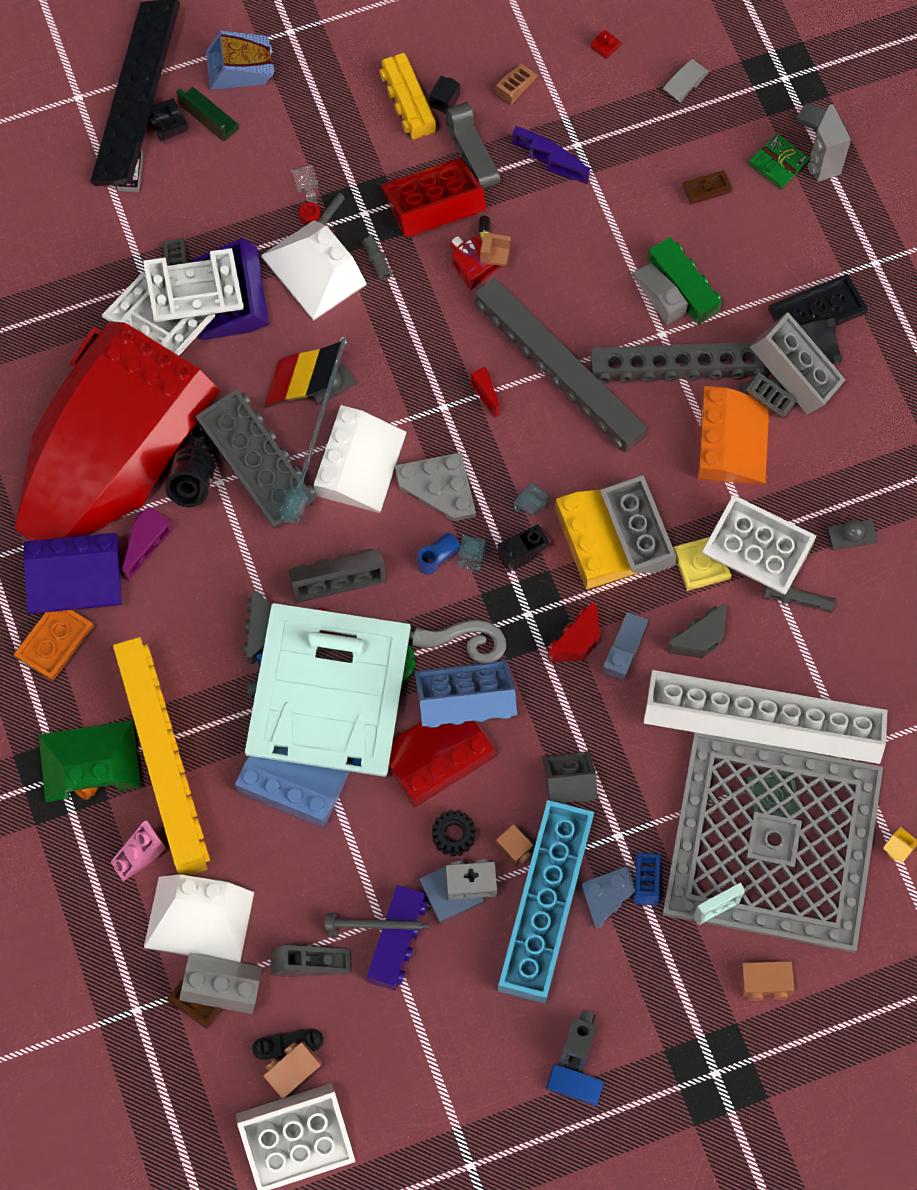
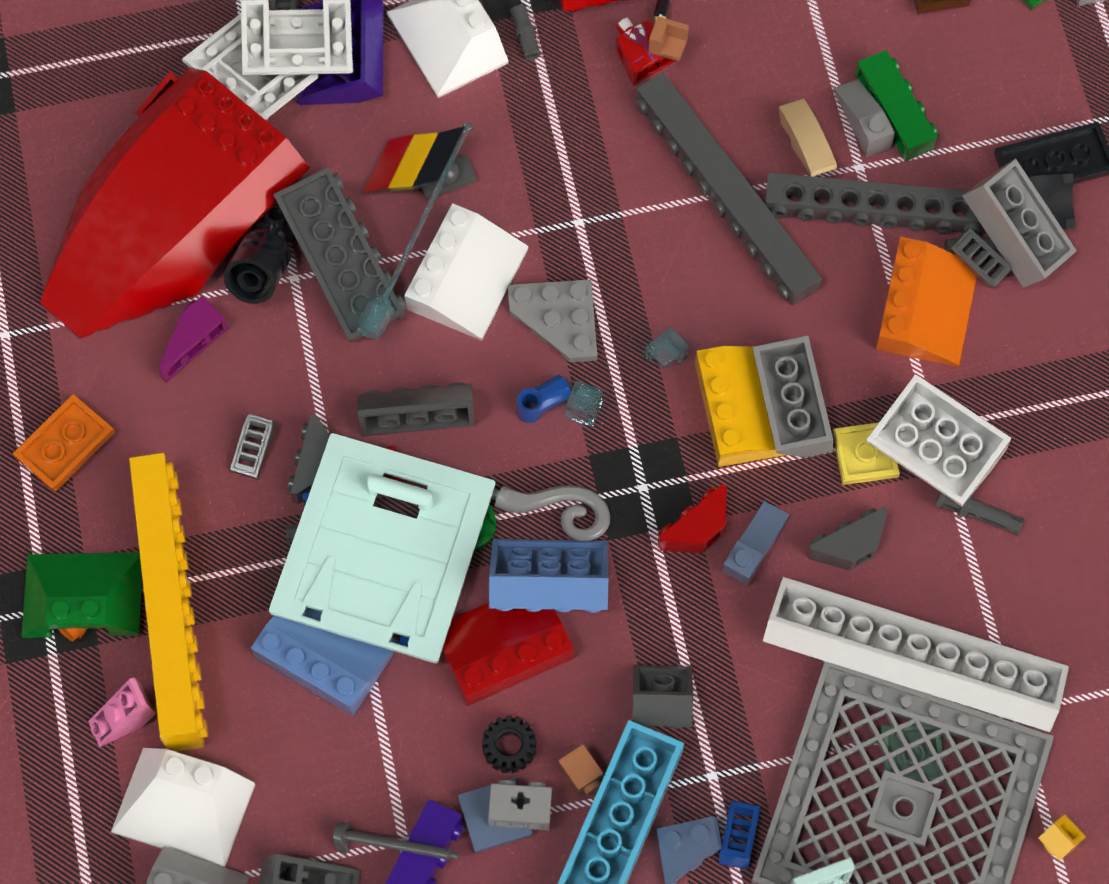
camera: 10 degrees right, 0 degrees up
dark purple slope [24,533,122,614] -> none
red slope [471,366,499,418] -> none
black slope [497,524,550,573] -> none
dark grey tile [827,519,878,550] -> none
none -> slope [230,414,276,479]
none -> tan slope [779,99,837,177]

